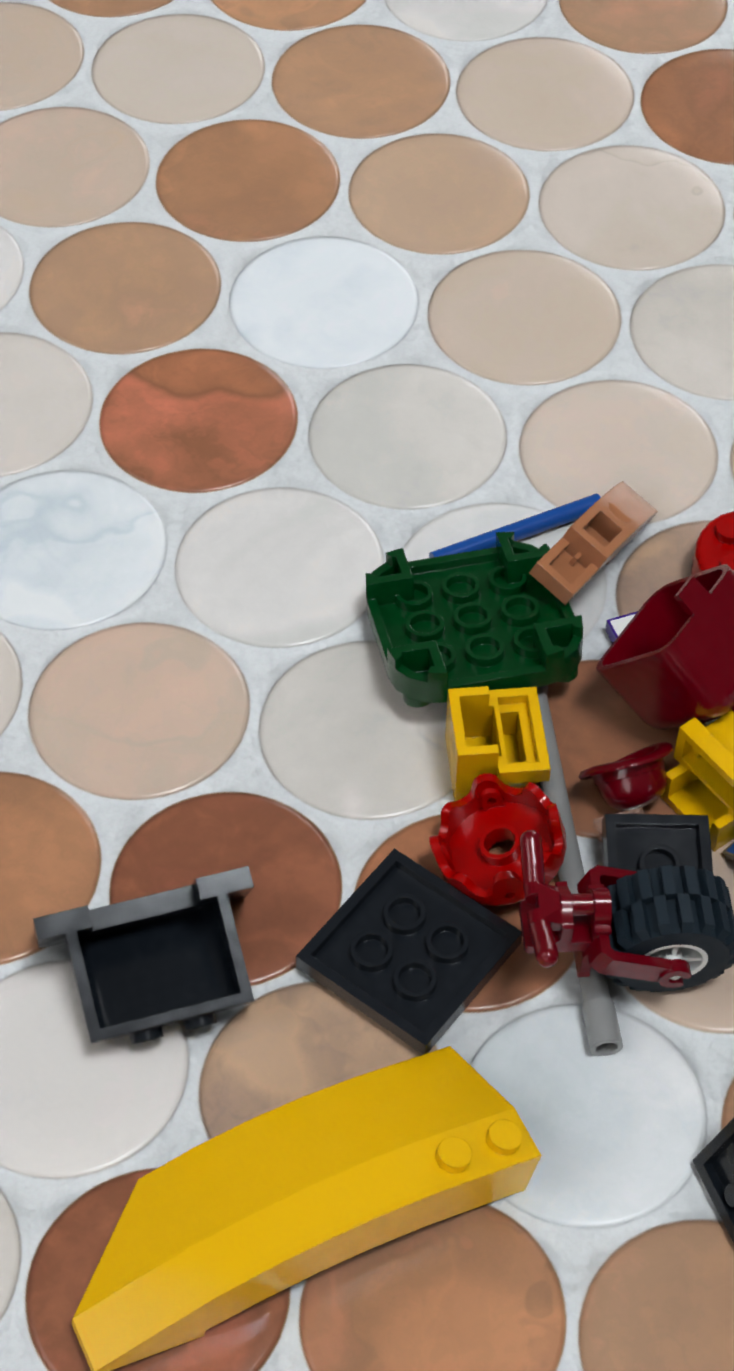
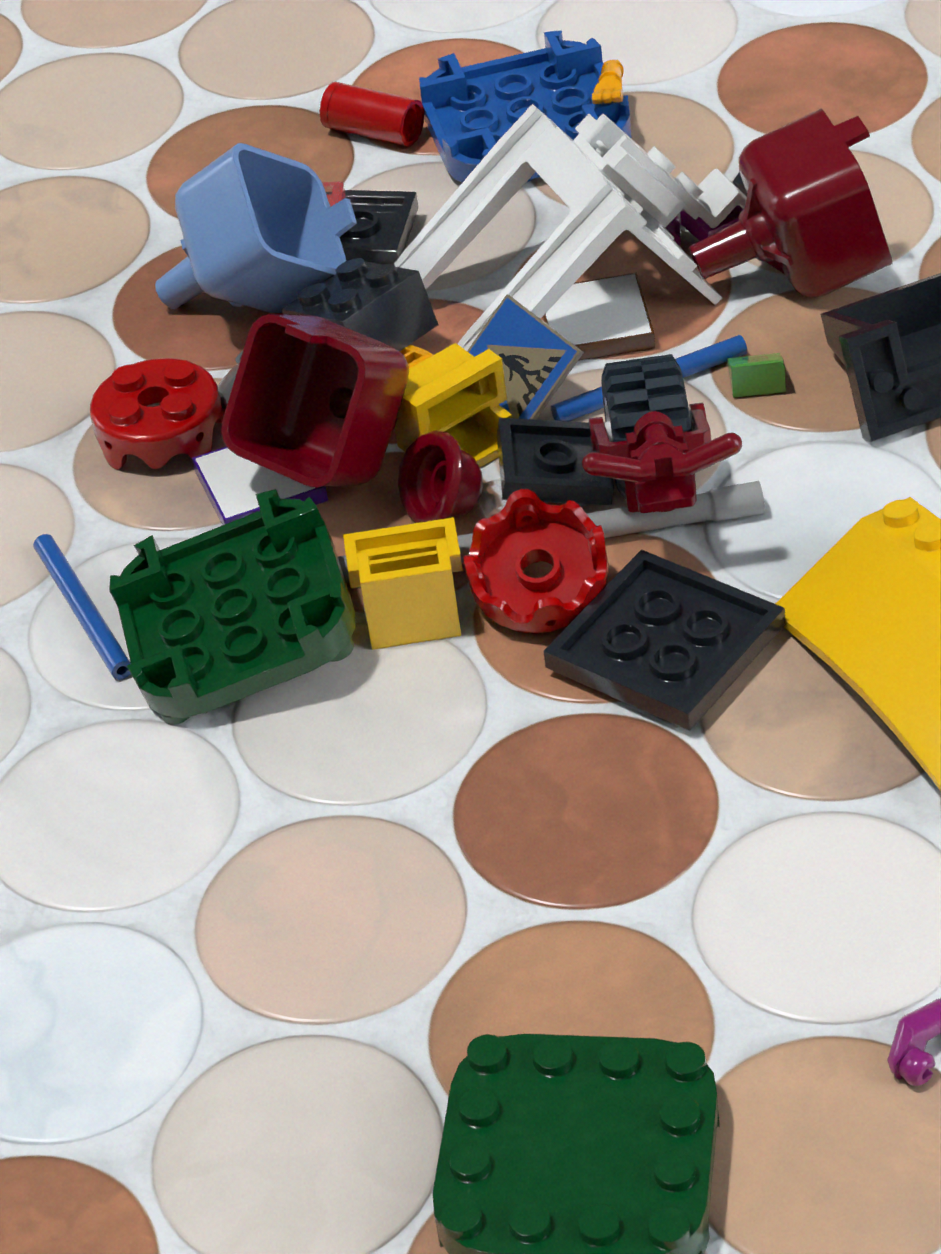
camera: 85 degrees left, 10 degrees down
black windscreen [33,866,254,1045] -> none
nougat slope [529,481,658,605] -> none

